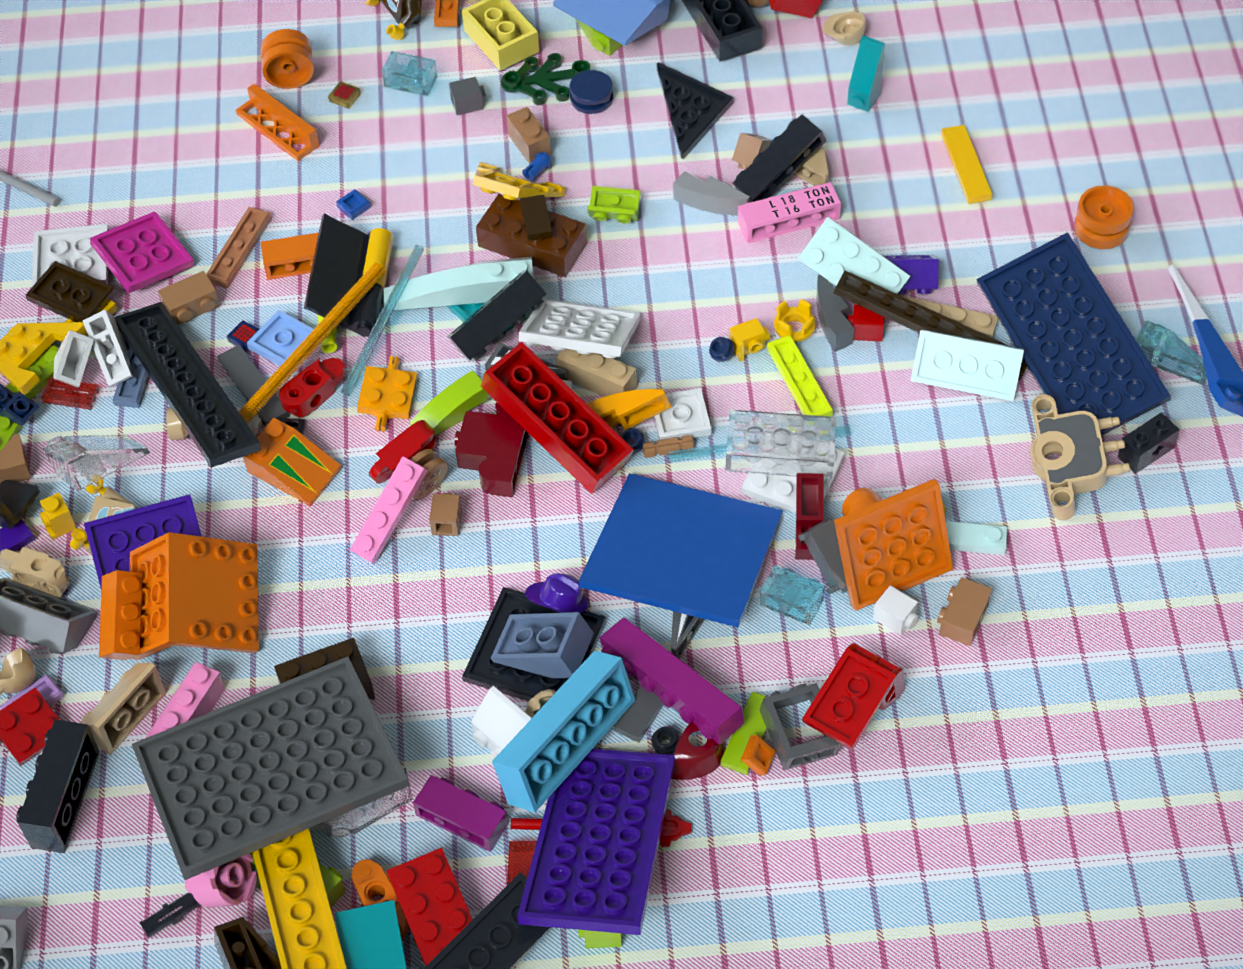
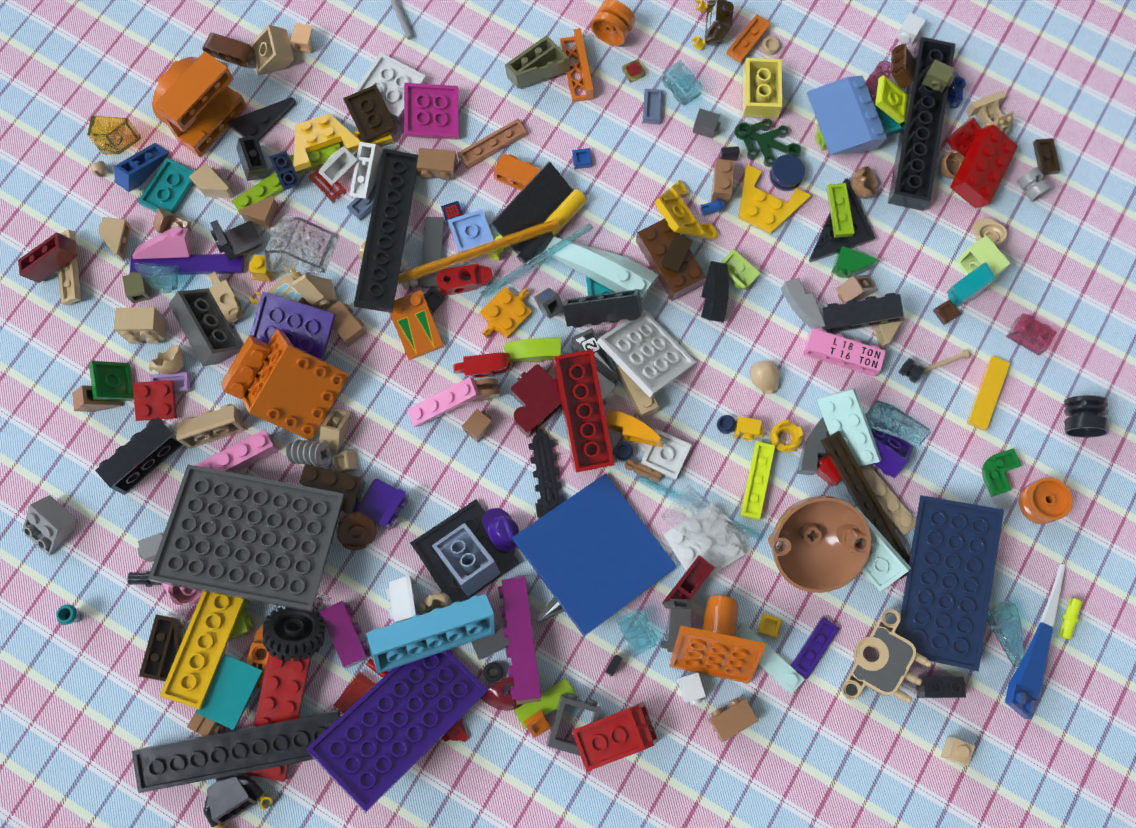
camera: 30 degrees right, 20 degrees up
none -> light grey brick [137,533,163,562]
none -> black wheel [263,606,325,662]
none -> light grey piece [286,439,330,466]
none -> tan slope [292,274,337,308]
none -> tan slope [320,408,352,450]
none -> medium nougat brick [326,300,366,347]
none -> tan slope [332,450,358,473]
none -> reddish brown tile [336,512,377,550]
none -> dark purple bracket [356,479,409,530]
none -> olive wedge [505,35,570,89]
none -> black bar [528,429,567,519]
none -> dark grey brick [534,288,563,319]
none -> black tile [605,655,623,677]
none -> sand blue tile [642,89,662,124]
none -> black slope [701,261,729,323]
none -> black tile [719,146,740,161]
none -> yellow wing [738,164,810,234]
none -> tan hair [750,361,780,394]
none -> nougat piece [768,496,871,593]
none -> dark purple tile [790,617,840,679]
none -> lime plate [826,183,854,238]
none -> green slope [831,246,877,279]
none -> medium nougat hair [851,166,878,199]
none -> clear light blue slope [866,400,931,445]
none -> black wheel [898,357,925,383]
none -> tan piece [923,349,970,373]
none -> reddish brown tile [933,299,960,325]
none -> tan brick [941,737,975,766]
none -> yellowish green brick [956,235,1011,278]
none -> green plate [982,448,1021,497]
none -> clear pink brick [1006,313,1057,356]
none -> neon yellow pin [1058,598,1083,640]
none -> black wheel [1064,395,1109,438]

